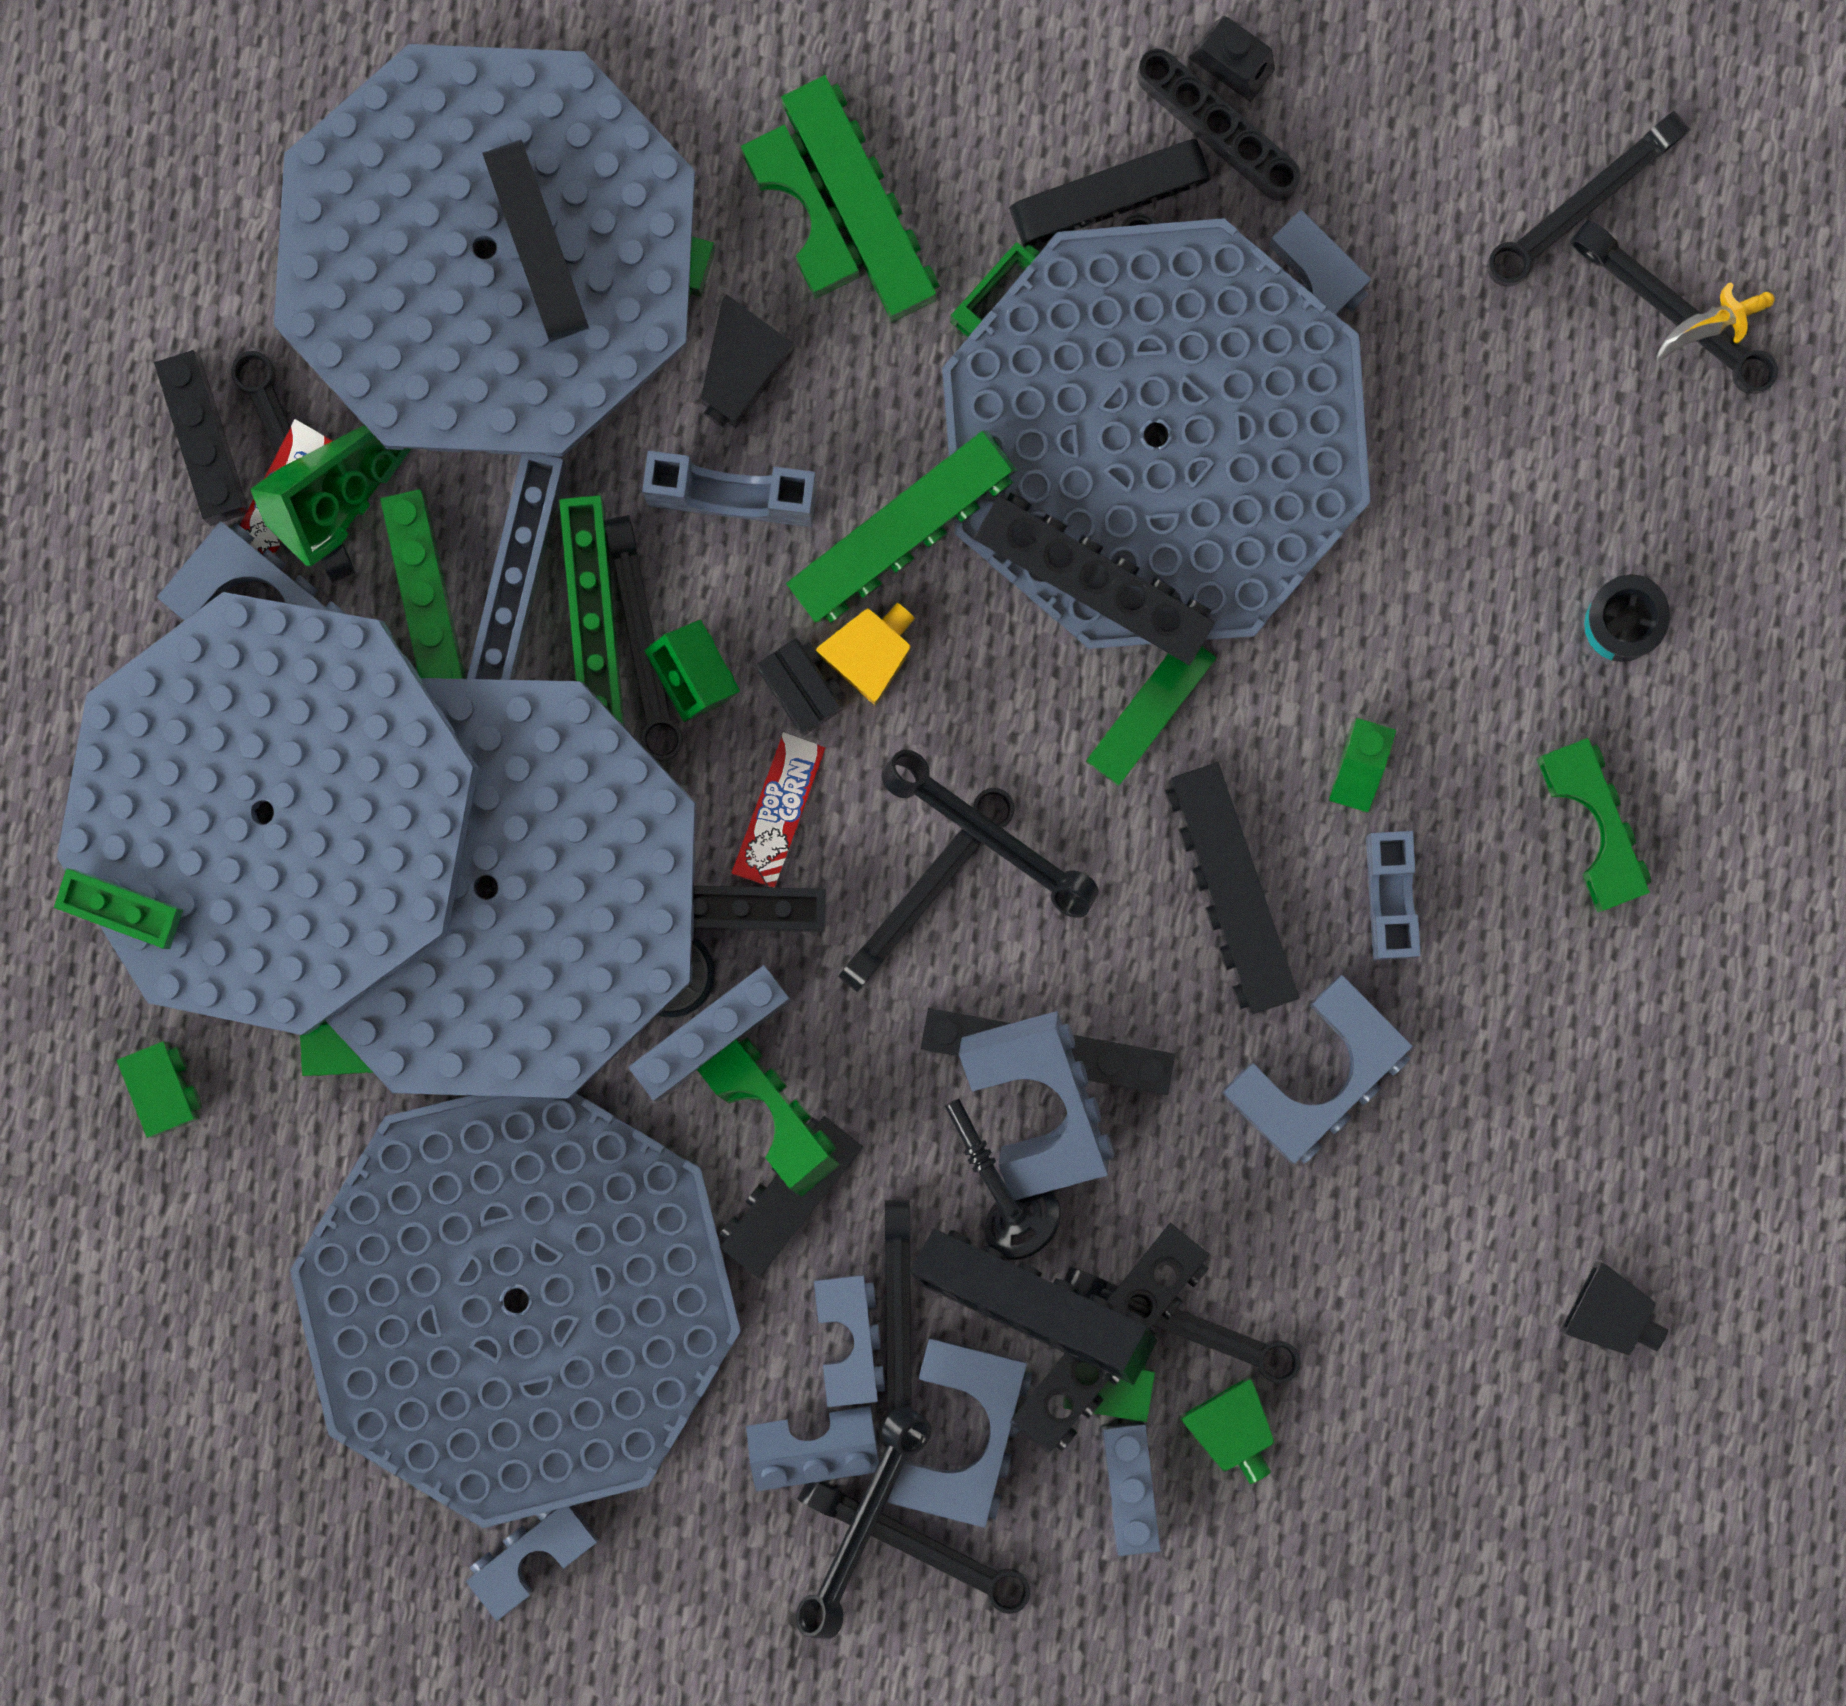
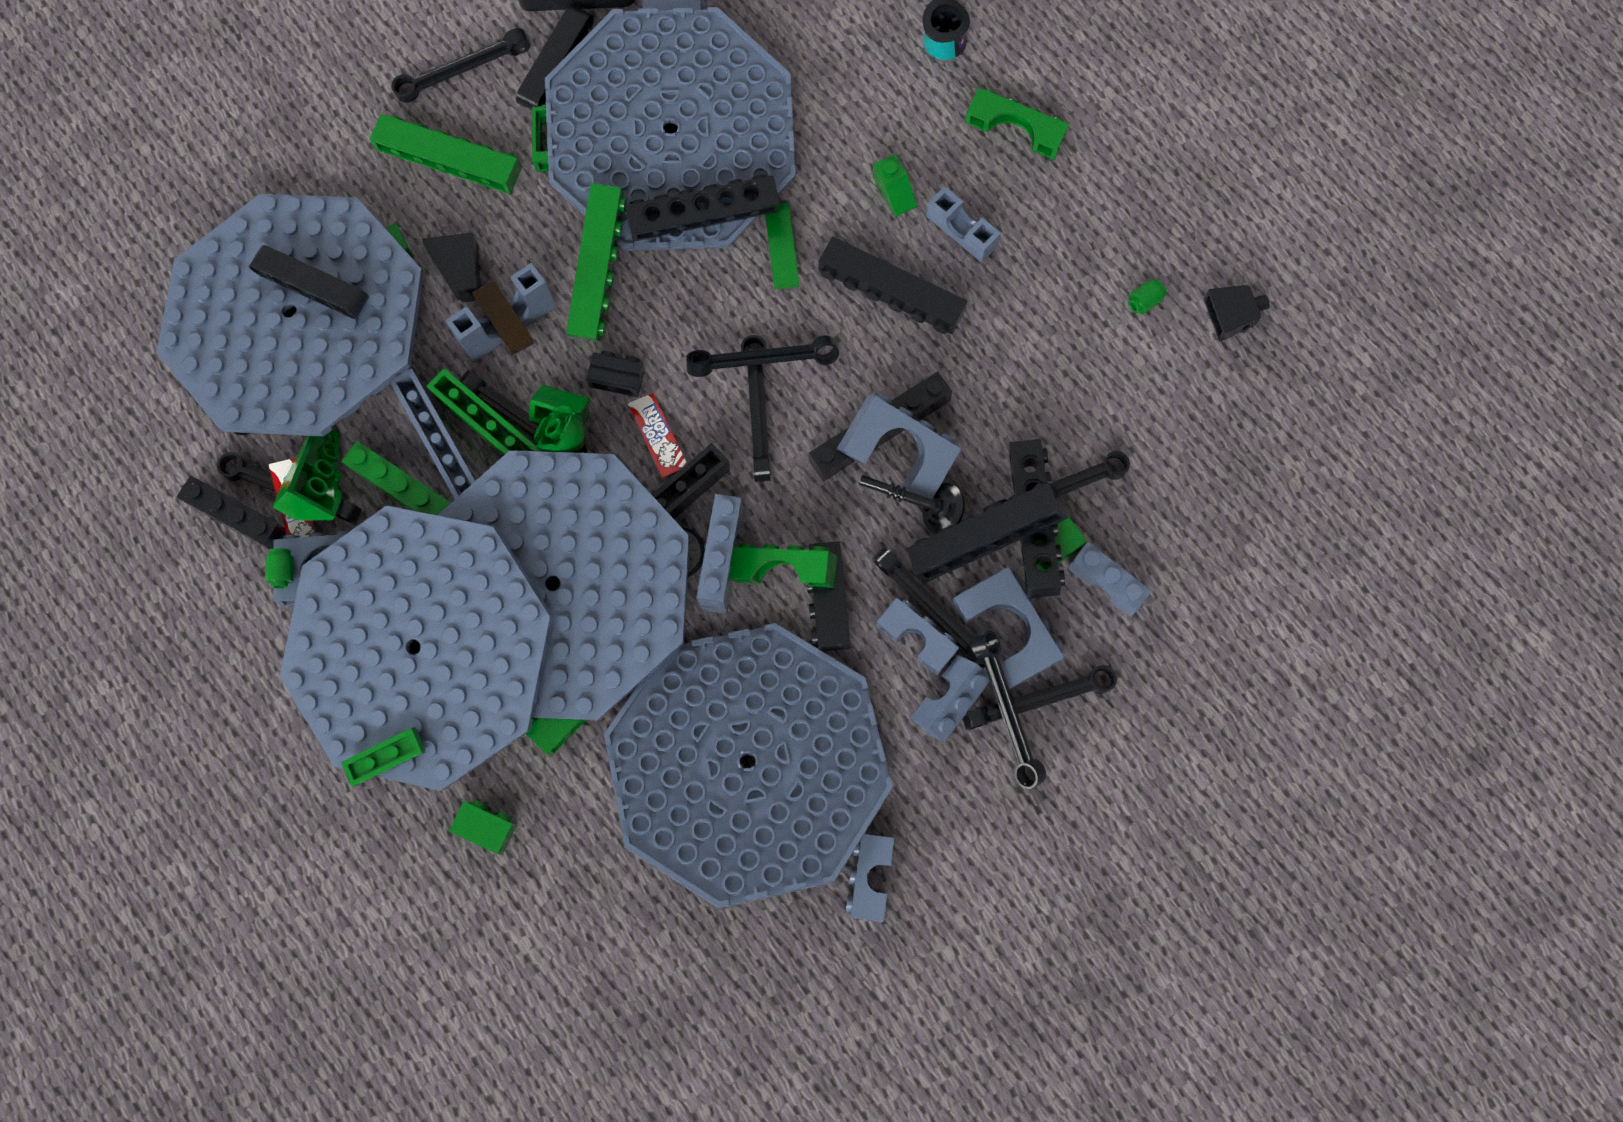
camera: 40 degrees left, 10 degrees down
green arch [740,124,863,300] -> none
yellow torso [816,602,915,706] -> none
green torso [1179,1377,1275,1484] -> none
sand blue arch [1221,975,1413,1164] -> none
none -> green brick [265,548,294,589]
none -> black piece [391,28,531,103]
none -> dark brown tile [472,281,534,355]
none -> green cylinder [534,405,586,453]
none -> green brick [1128,279,1167,315]

